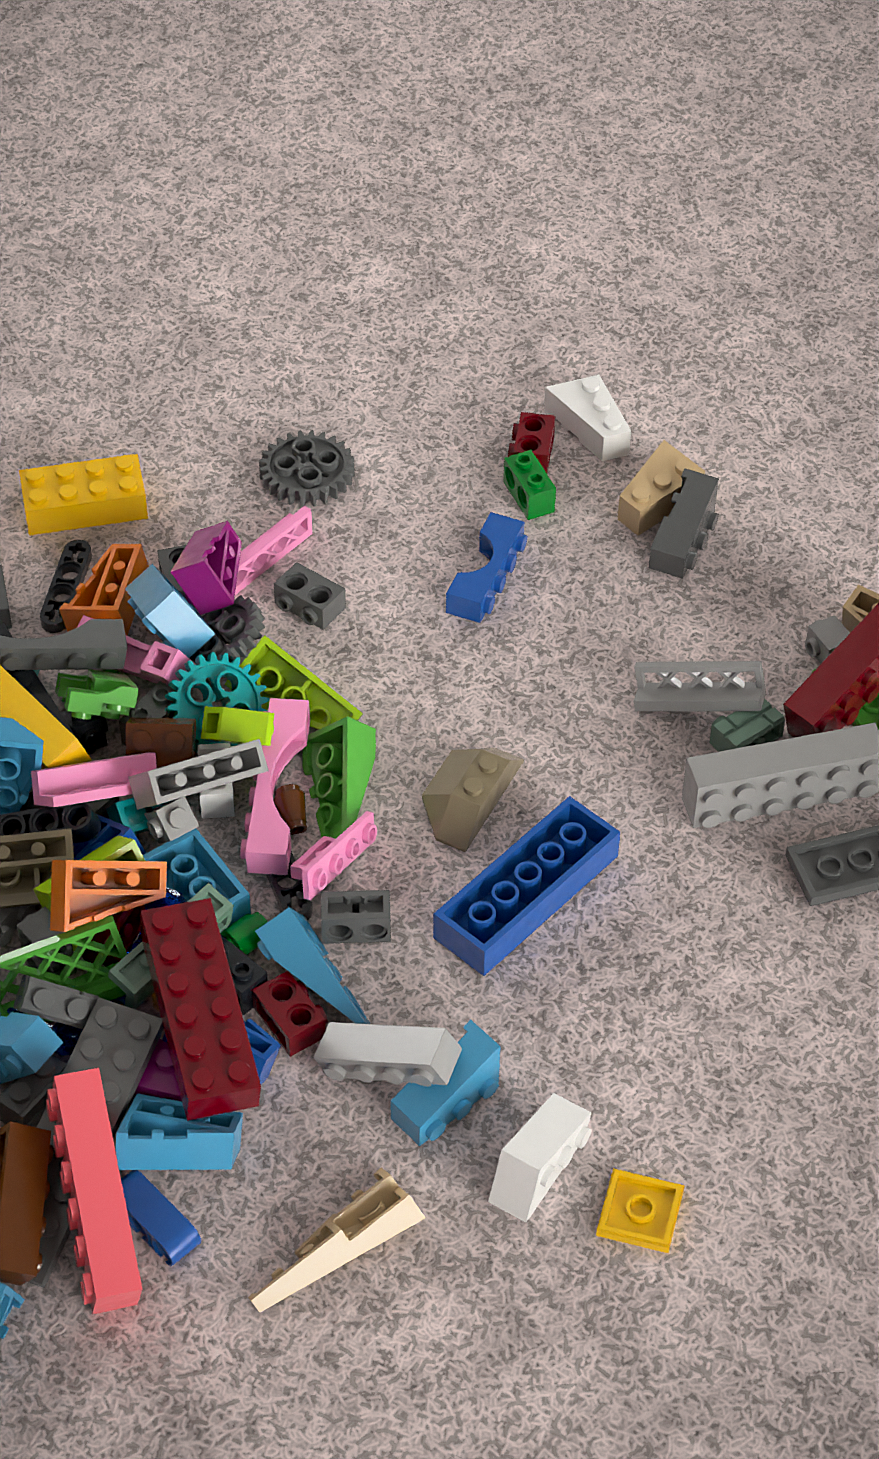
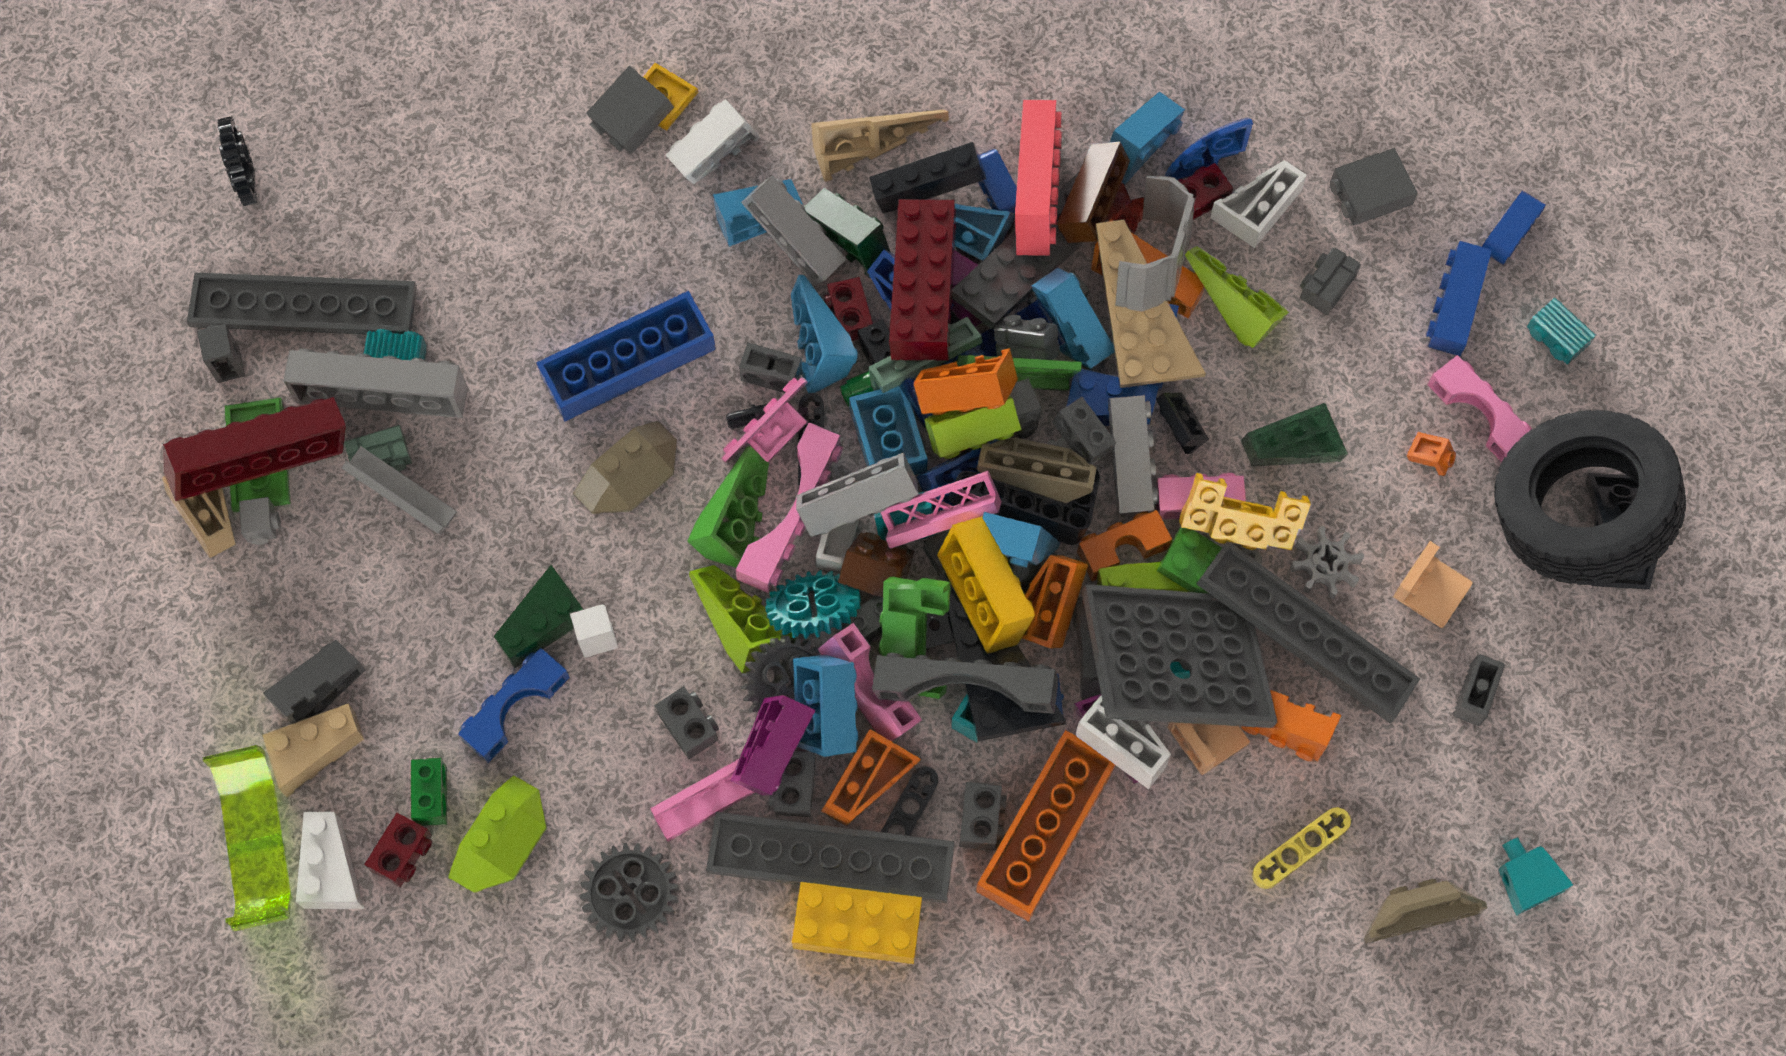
camera: 160 degrees left, 20 degrees up
lime slope [201,706,274,746] -> none
reddish brown cone [273,784,307,835] -> none
none -> clear neon green windscreen [202,745,292,932]
none -> teal brick [363,329,427,361]
none -> lime wedge [448,775,547,893]
none -> dark green wedge [494,565,584,668]
none -> white panel [570,604,618,658]
none -> dark grey brick [586,65,674,154]
none -> dark grey plate [706,812,955,903]
none -> black axle [726,400,778,429]
none -> wedge [804,188,891,278]
none -> black brick [869,142,986,213]

